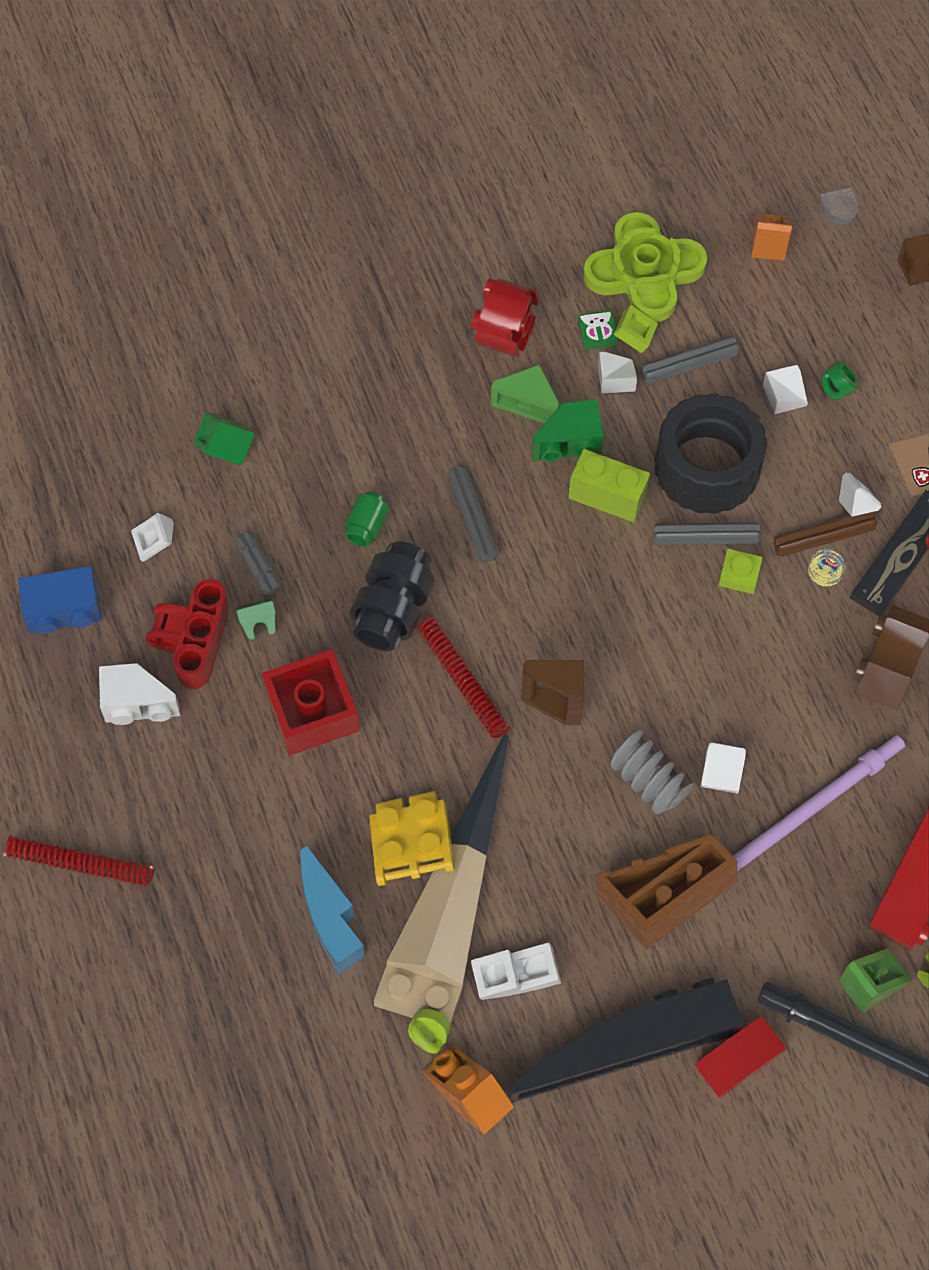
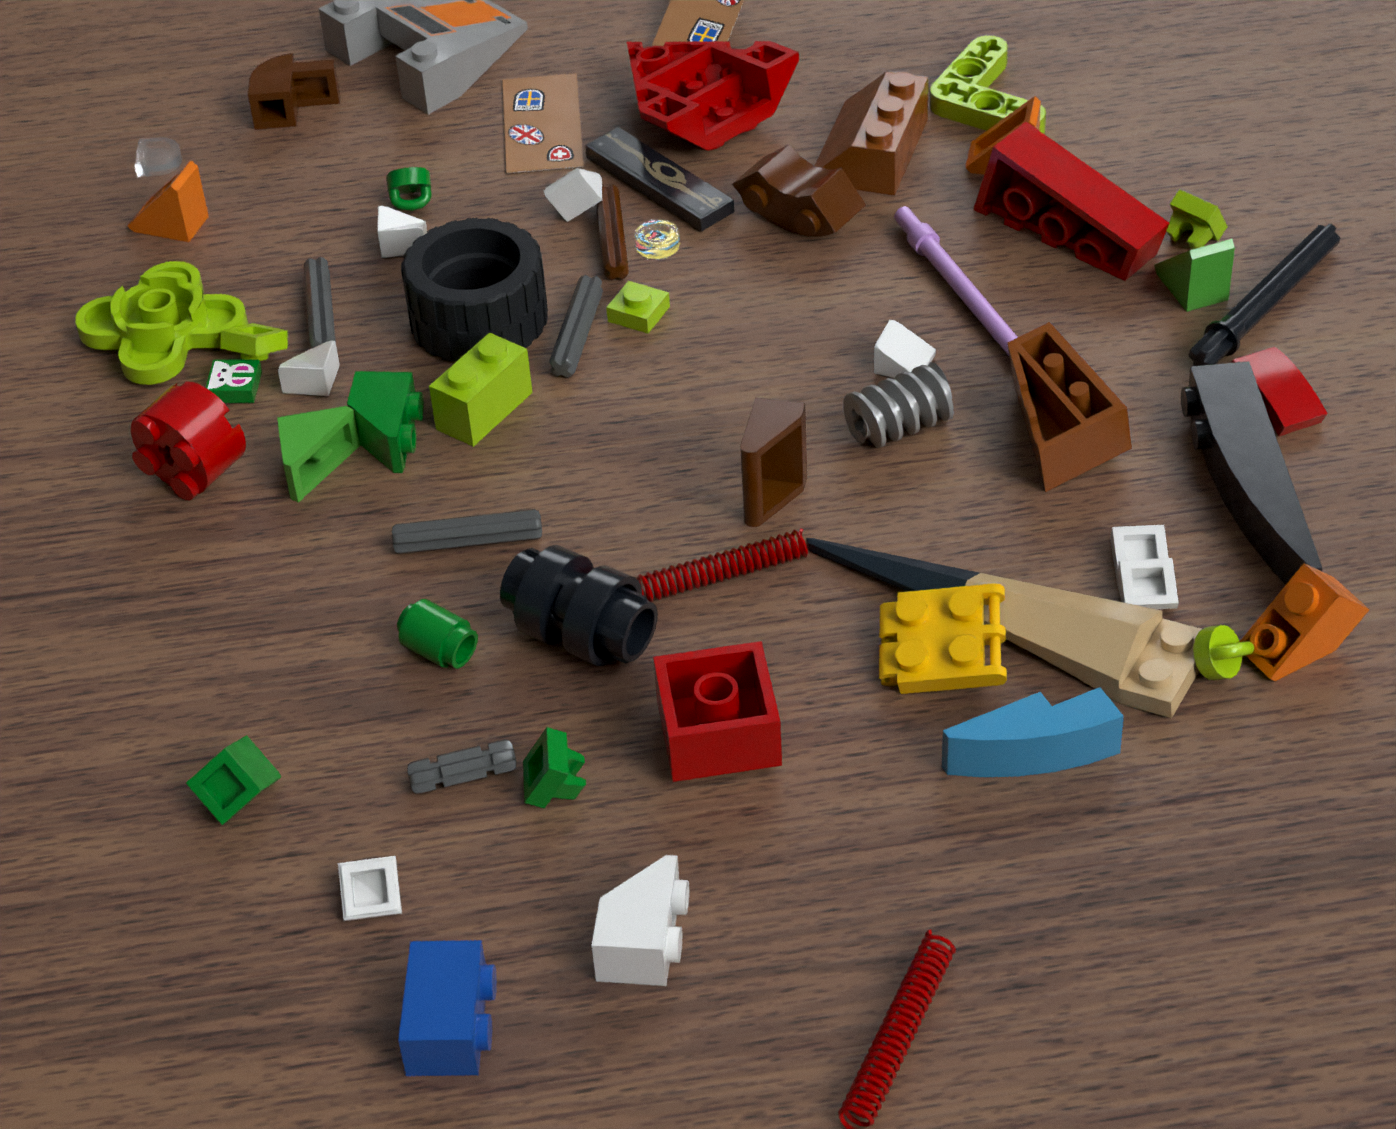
camera: 75 degrees left, 20 degrees down
red piece [145,579,229,689] -> none

